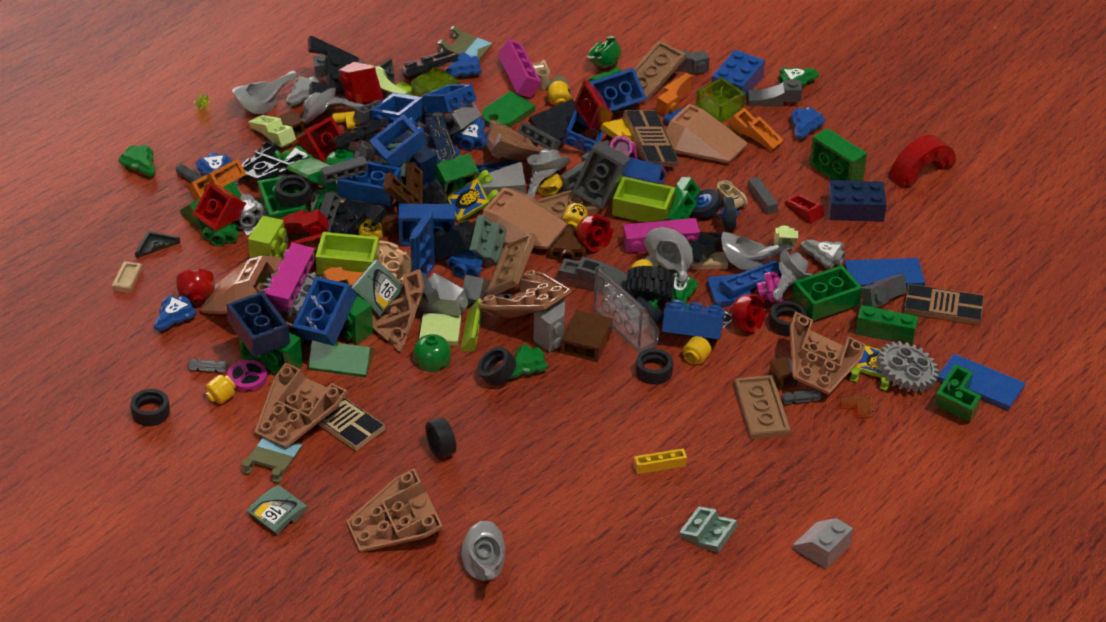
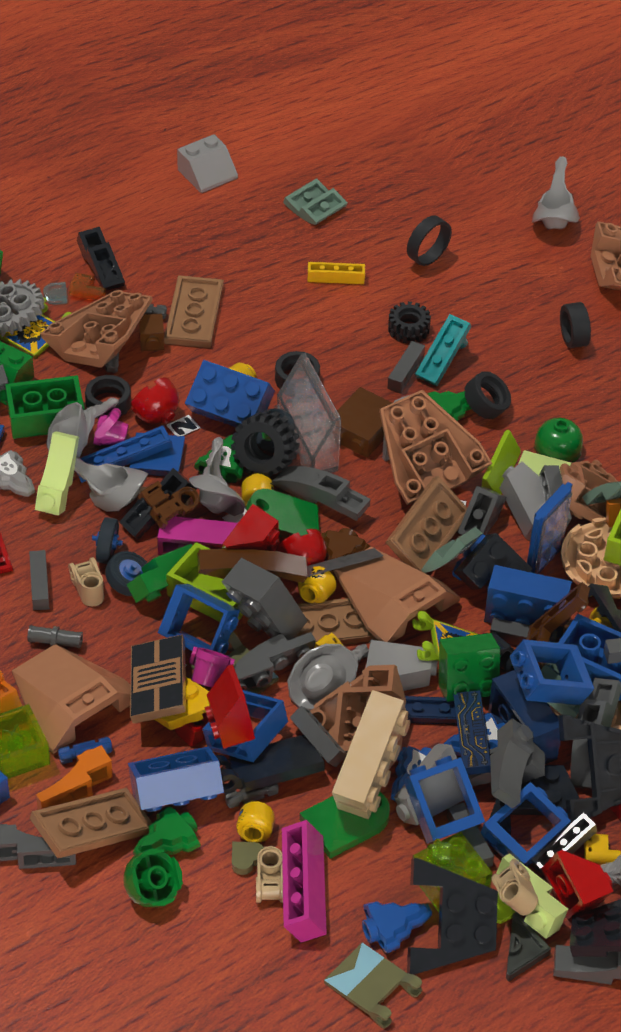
camera: 165 degrees left, 5 degrees up
none -> dark grey pin [27,625,83,649]
none -> clear light blue tile [43,282,67,304]
none -> black slope [76,227,125,292]
none -> reddish brown piece [138,481,200,529]
none -> reddish brown slope [197,548,308,583]
none -> red slope [222,504,280,551]
none -> green tile [246,489,319,539]
none -> flat silver sticker [291,548,384,581]
none -> tan piece [332,690,410,820]
none -> dark grey piece [387,341,425,393]
none -> black tyre [388,302,431,344]
none -> black tyre [407,215,452,266]
none -> teal piece [415,314,472,386]
none -> clear neon green plate [427,839,450,866]
none -> dark grey slope [490,718,534,809]
none -> tan piece [491,859,538,916]

